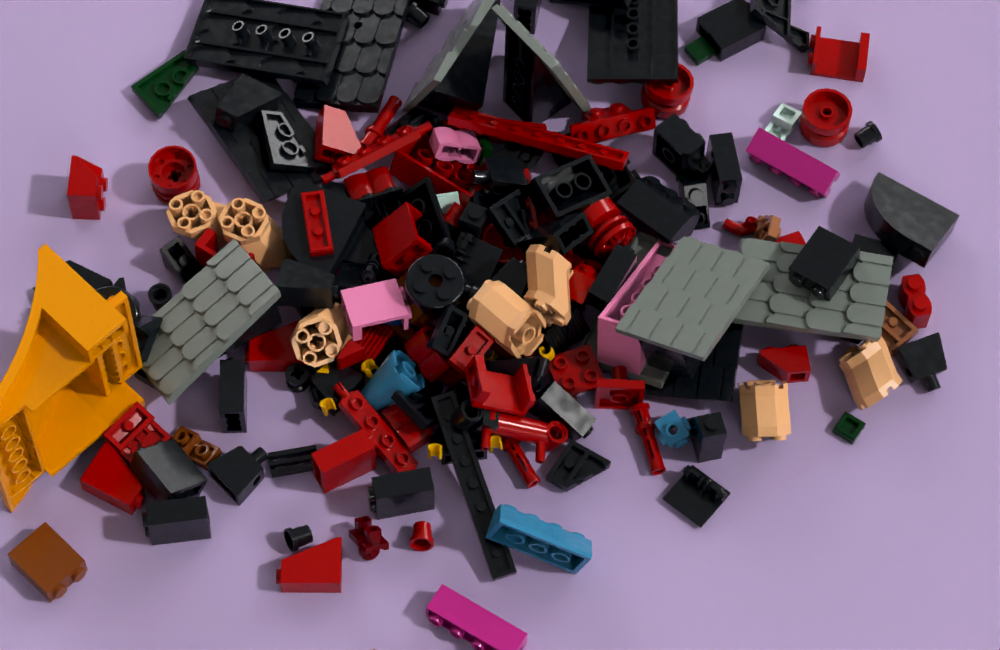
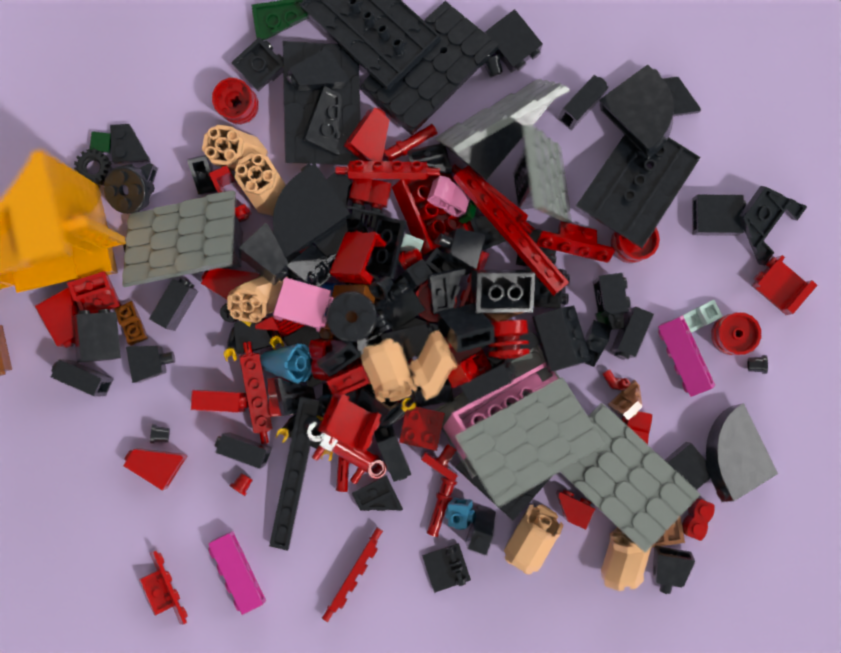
camera: 30 degrees right, 25 degrees up
red slope [67,155,108,220] -> none
black slope [133,315,163,362] -> none
black piece [148,283,172,311] -> none
black tile [268,445,317,478] -> none
red tile [300,190,334,257] -> none
dark red hips [348,516,389,560] -> none
dark azure slope [485,504,592,574] -> none
dark green tile [684,36,716,66] -> none
black brick [788,226,860,301] -> none
dark green tile [832,411,866,445] -> none
none -> black plate [231,37,283,92]
none -> red plate [322,527,383,622]

